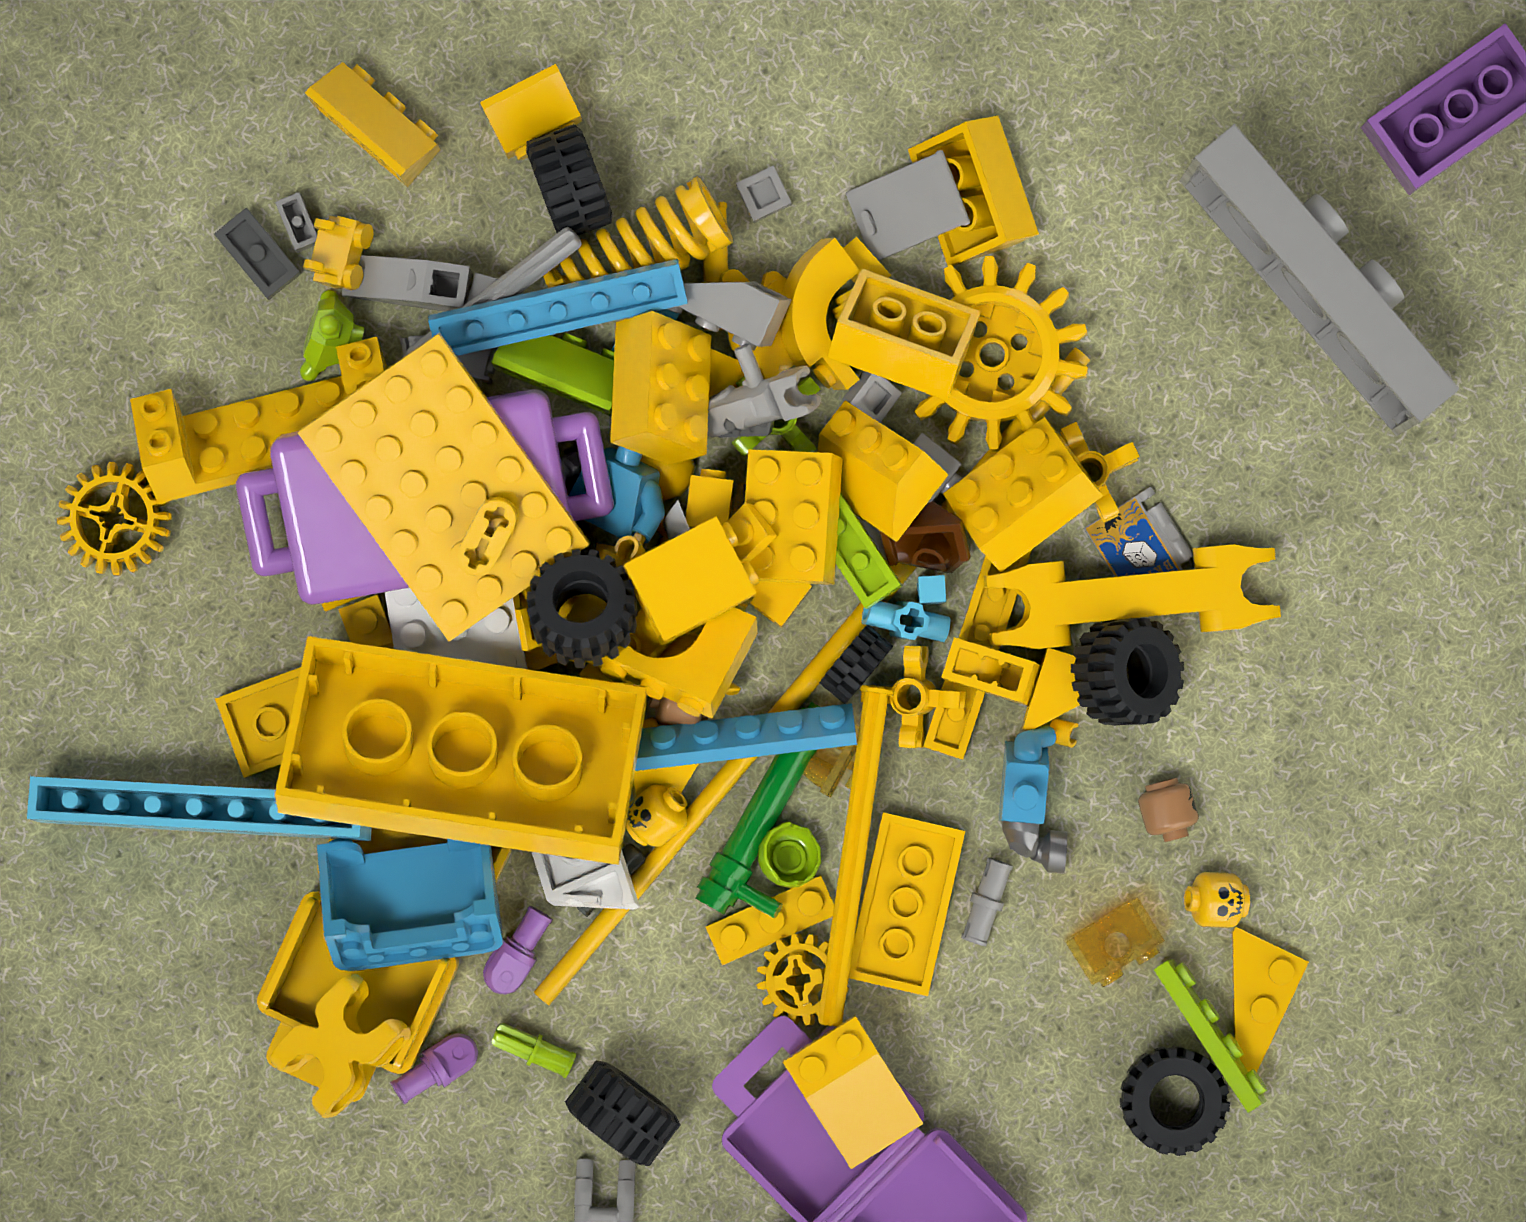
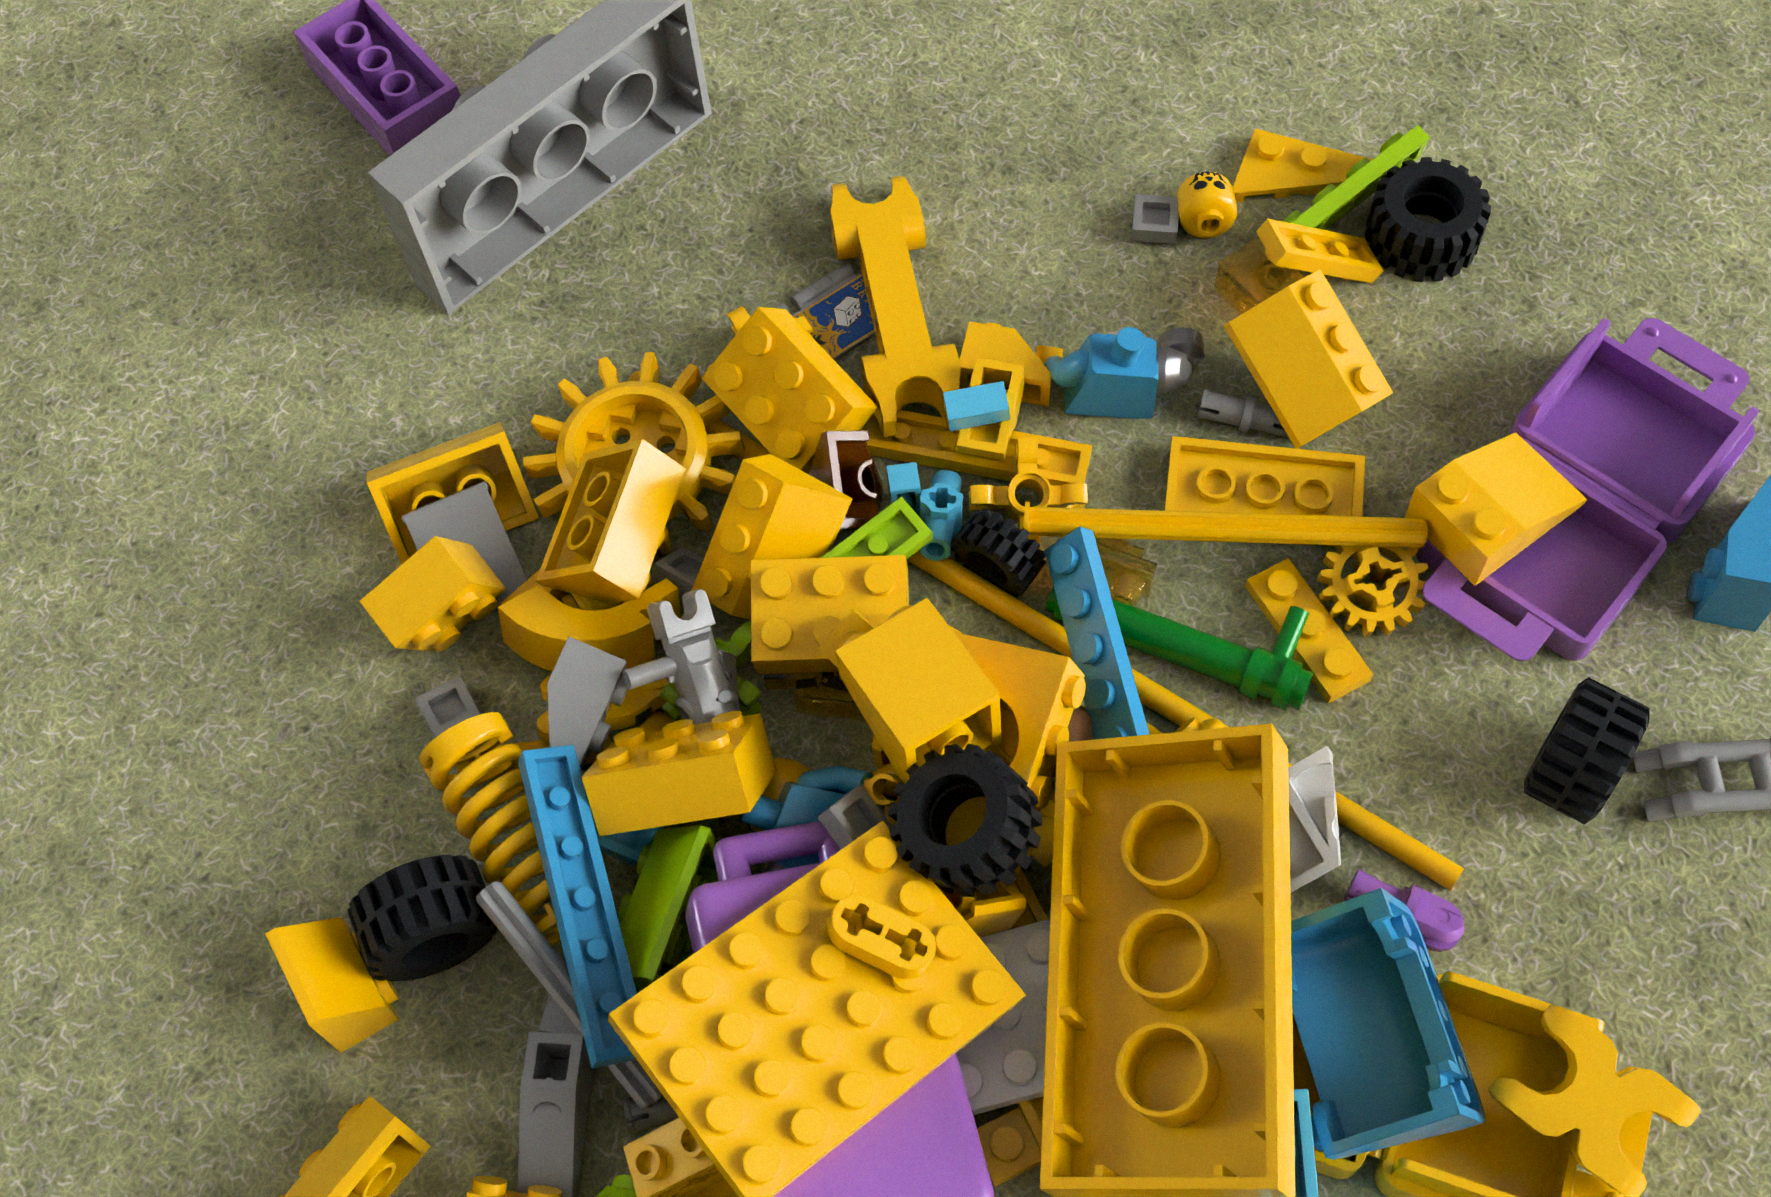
camera: 95 degrees left, 25 degrees down
medium lavender arm [390,1033,478,1105] -> none
lime axle [492,1023,577,1078] -> none
white sticker [662,500,690,541] -> none
yellow brick [685,469,734,530] -> none
lime hair [758,822,821,888] -> none
black tyre [1071,618,1184,726] -> none
medium nougat head [1138,777,1199,842] -> none
none -> yellow brick [359,536,507,652]
none -> light grey plate [818,784,891,849]
none -> medium azure piece [943,381,1010,432]
none -> light grey plate [1131,194,1179,244]
none -> yellow slope [1223,269,1393,449]
none -> yellow plate [1256,218,1384,283]

